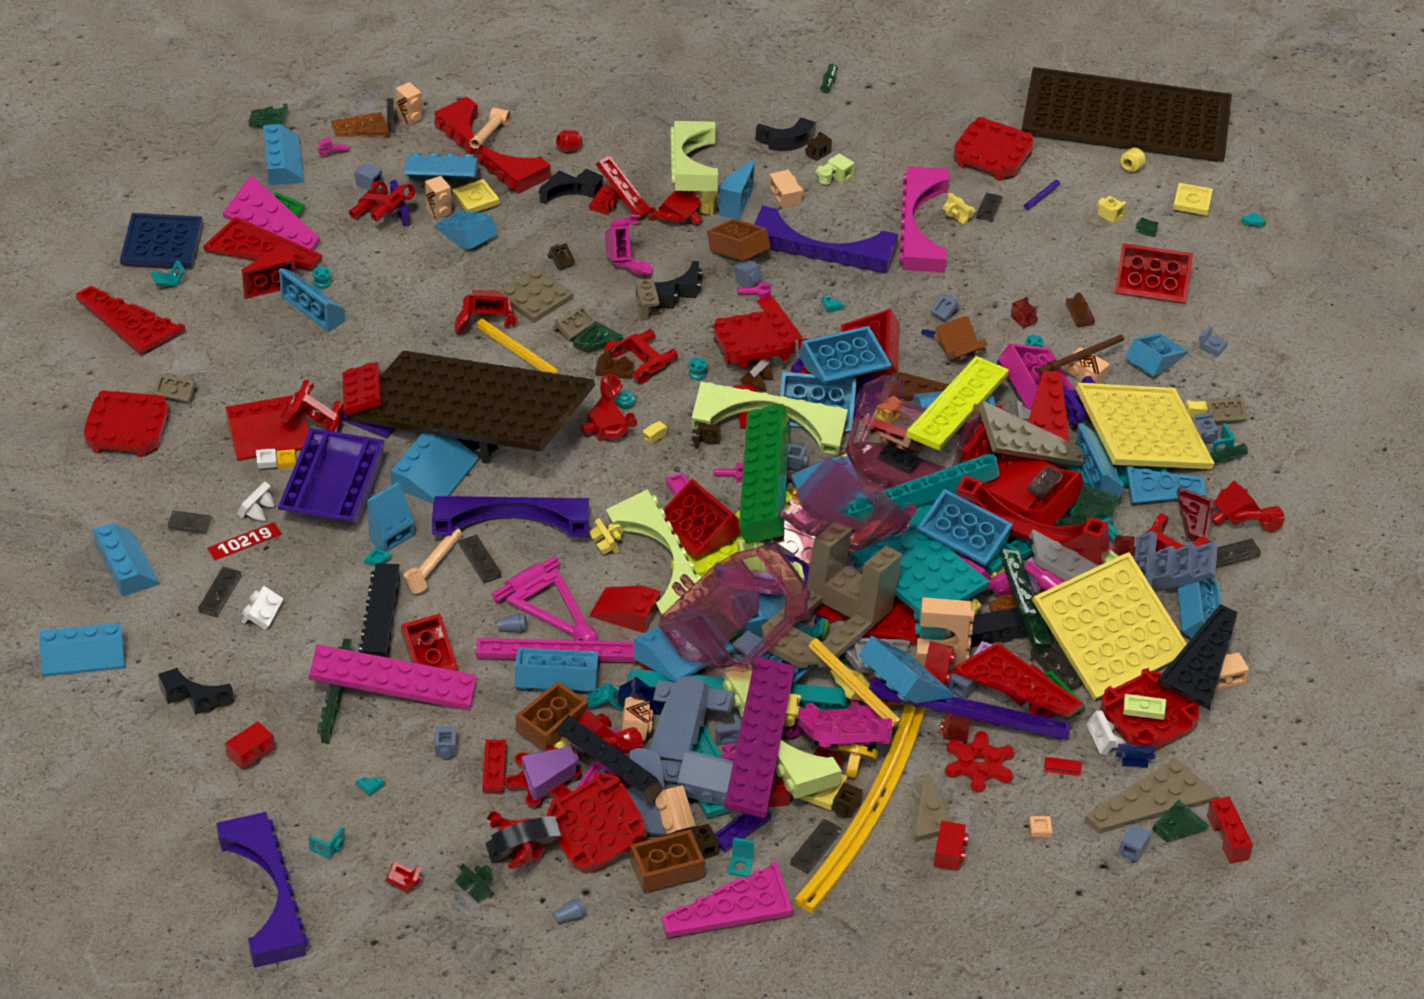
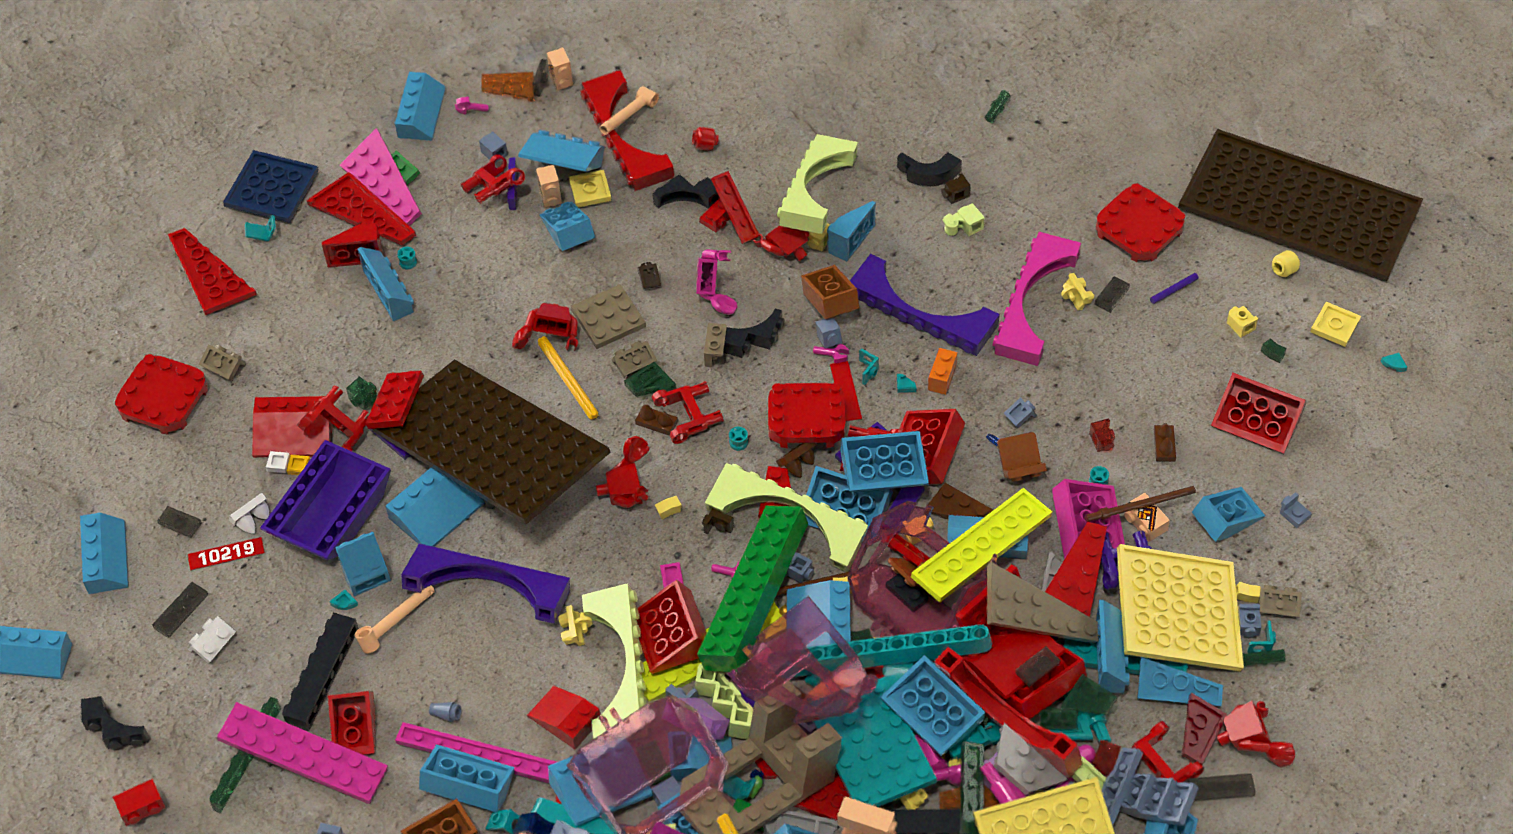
camera: 20 degrees right, 10 degrees up
clear green wing [248,103,289,128] -> none
clear smoke plate [459,534,502,584] -> none
dark pink piece [491,557,598,641] -> none
teal plate [616,390,635,409] -> none
light nougat brick [769,169,804,208] -> none
none -> clear green brick [346,376,377,410]
none -> teal bracket [859,348,879,385]
none -> orange brick [928,348,958,395]

